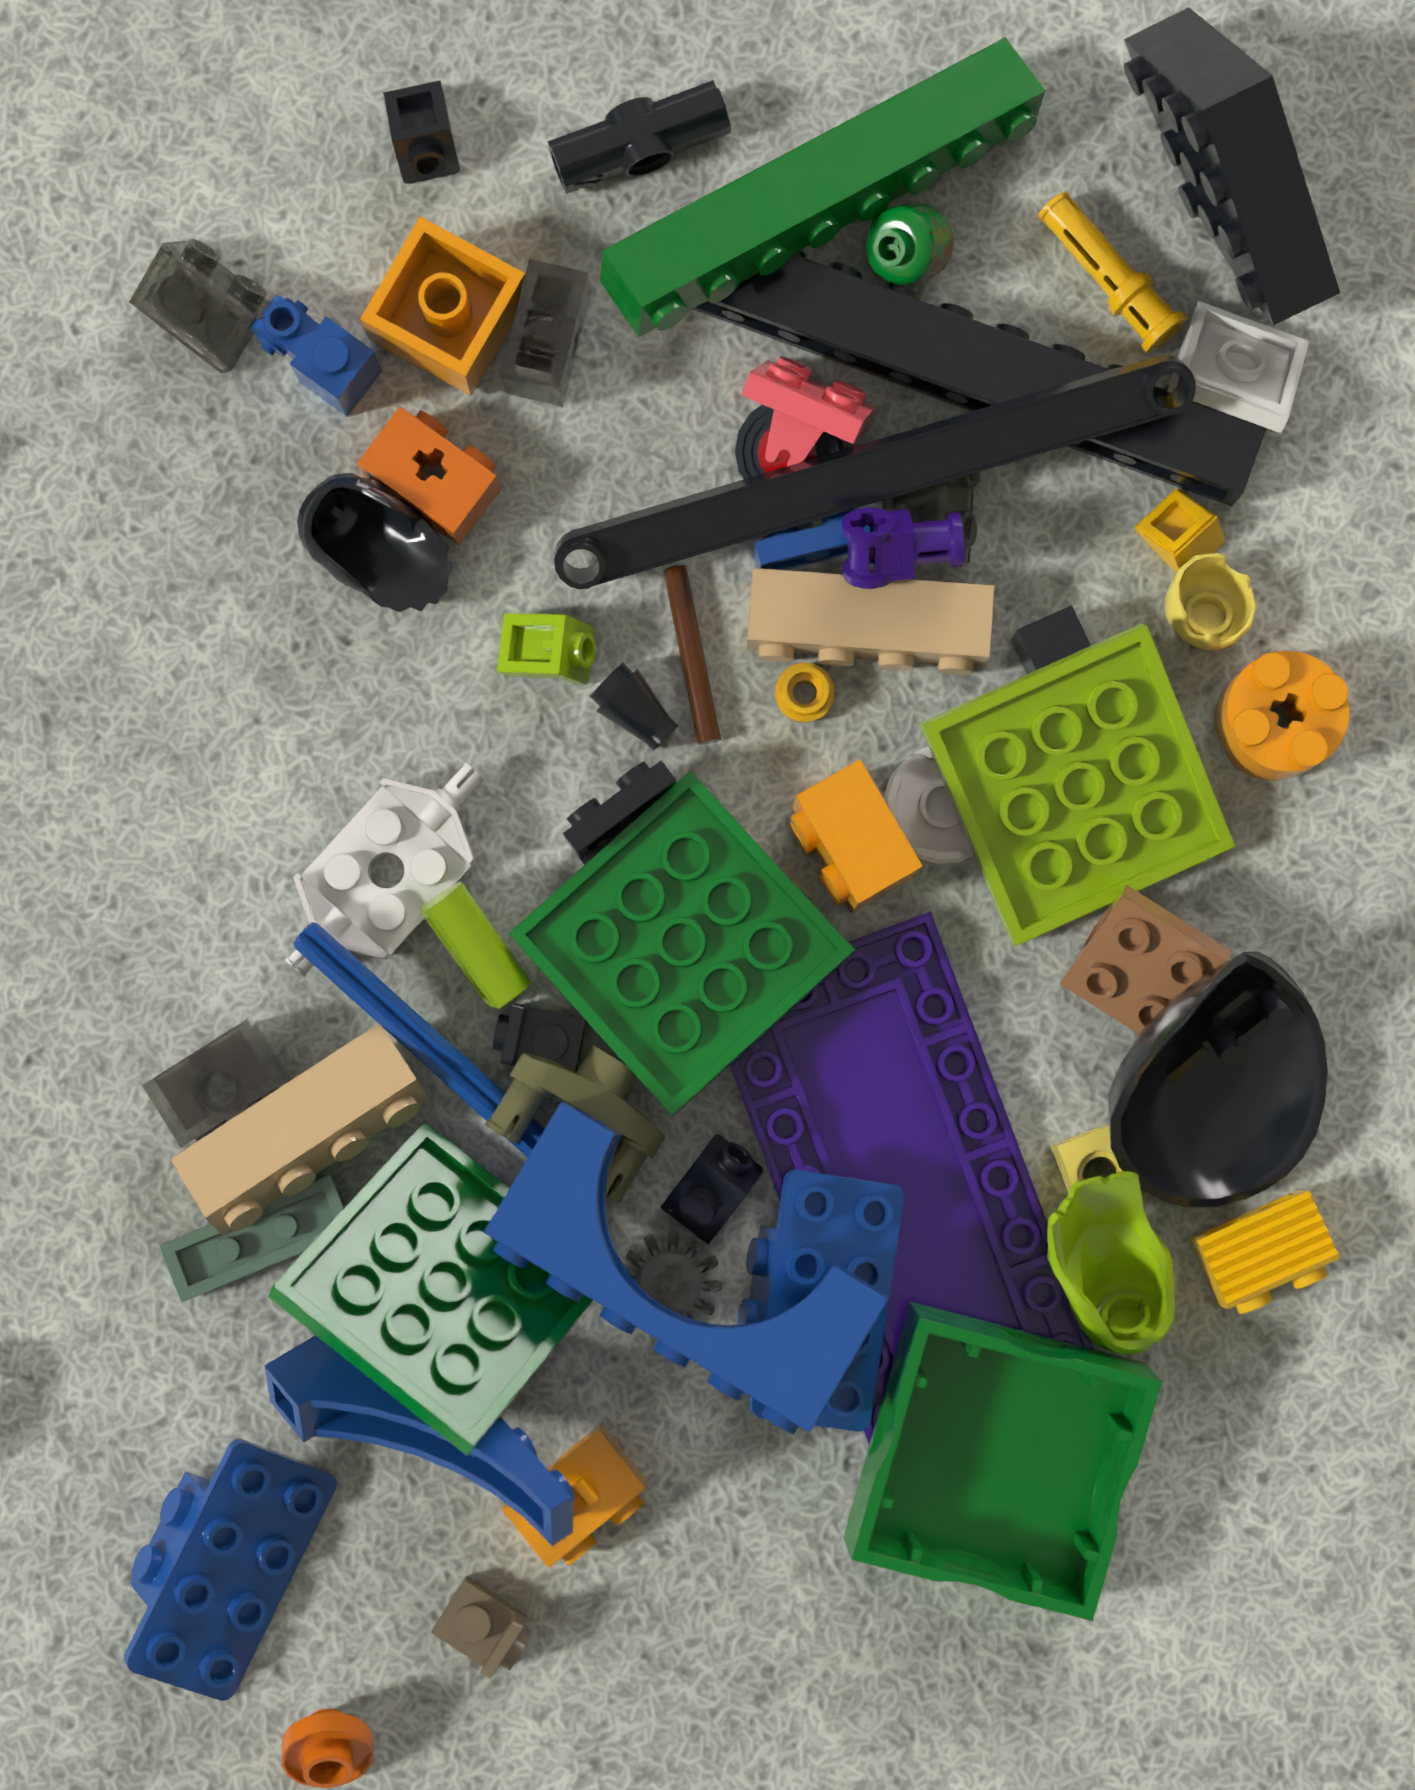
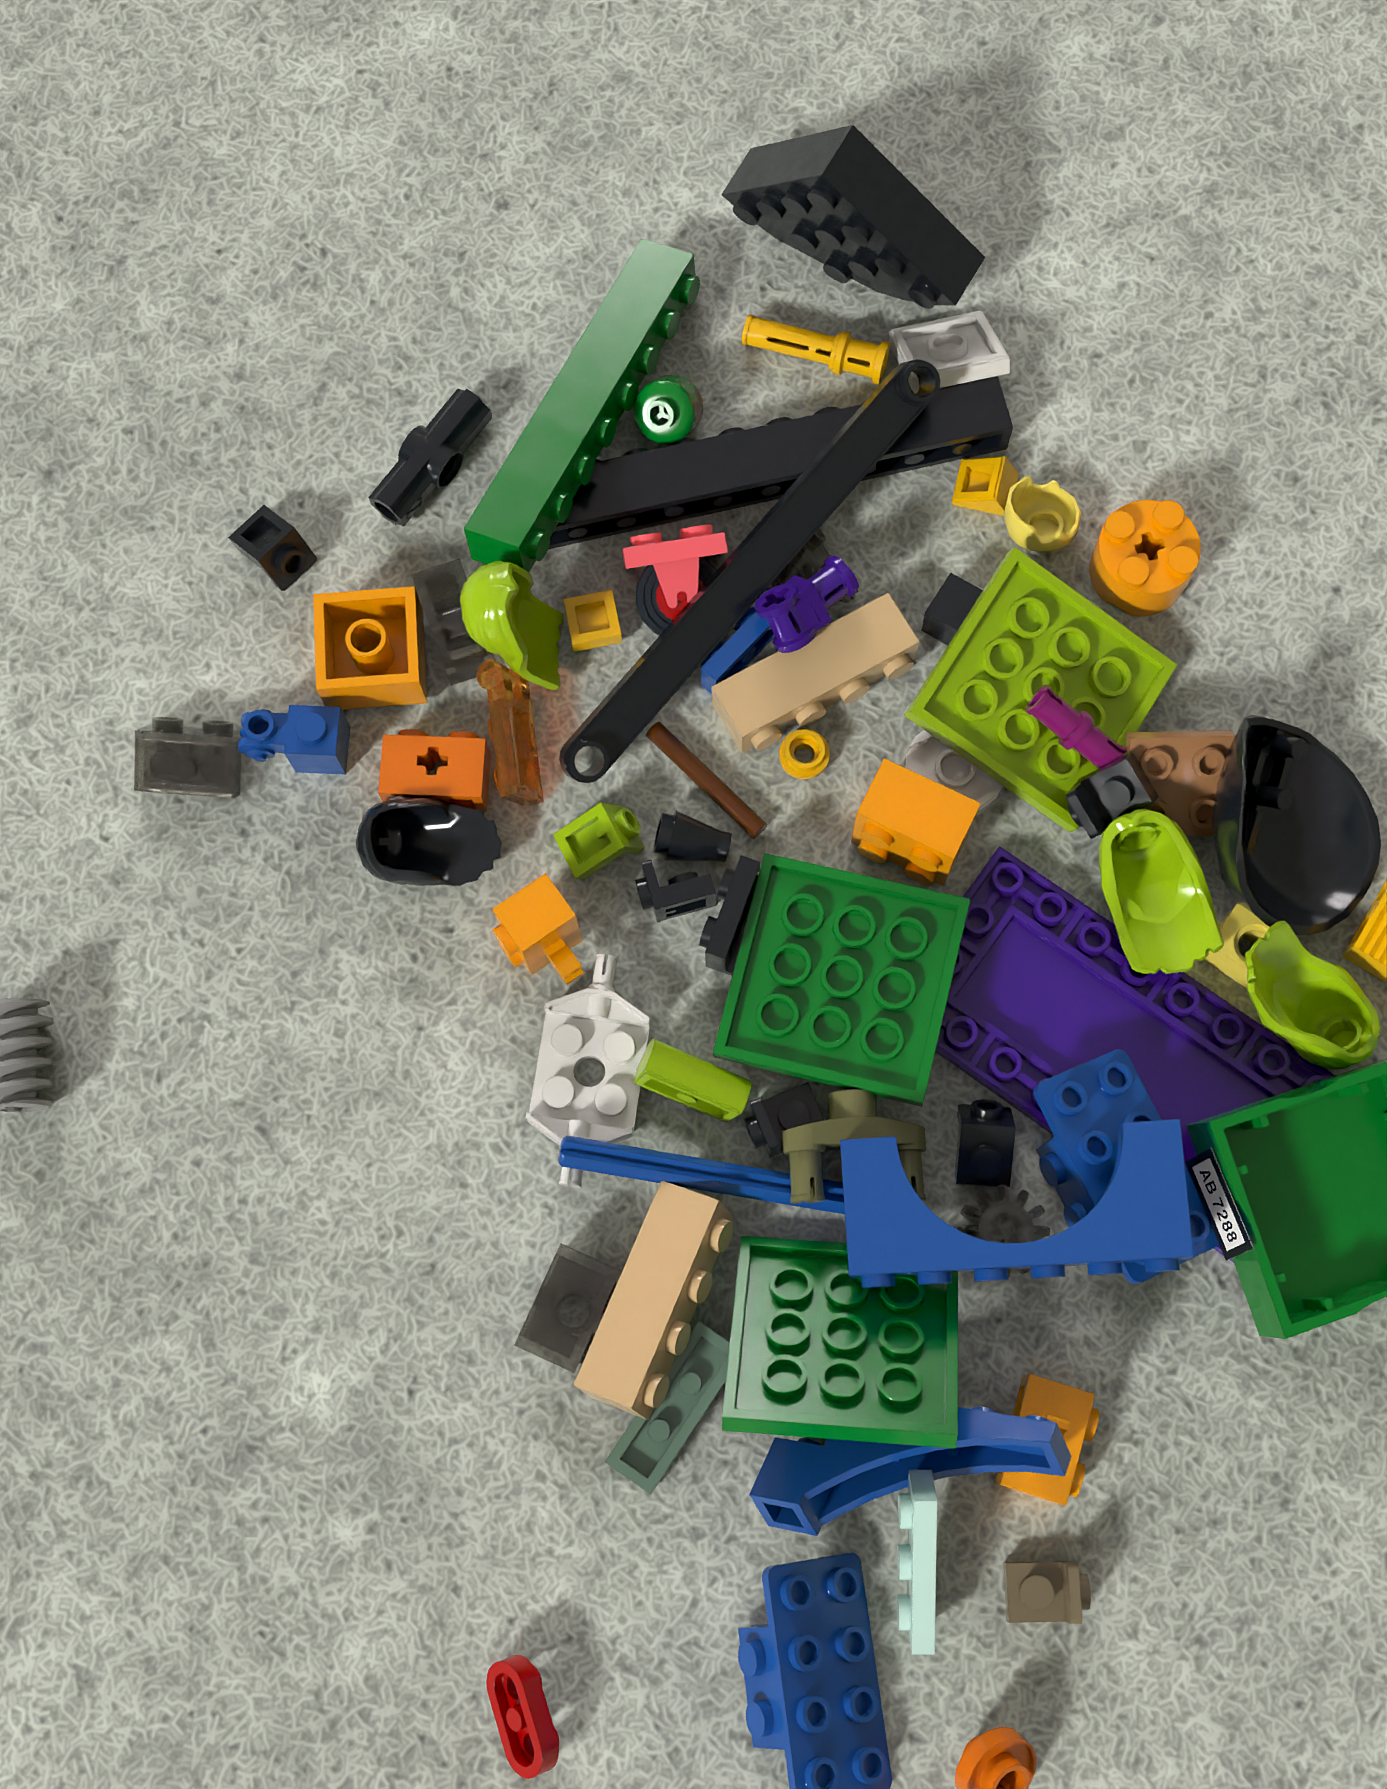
camera: 30 degrees left, 10 degrees down
none -> lime hair [460,561,564,690]
none -> clear orange plate [477,660,544,807]
none -> light orange brick [492,873,584,985]
none -> yellow plate [563,590,623,652]
none -> black bracket [635,860,716,922]
none -> light aqua plate [897,1470,937,1655]
none -> magenta pin [1025,685,1126,769]
none -> black bracket [1066,752,1159,839]
none -> lime hair [1099,809,1224,974]
none -> sticker [1185,1148,1253,1261]

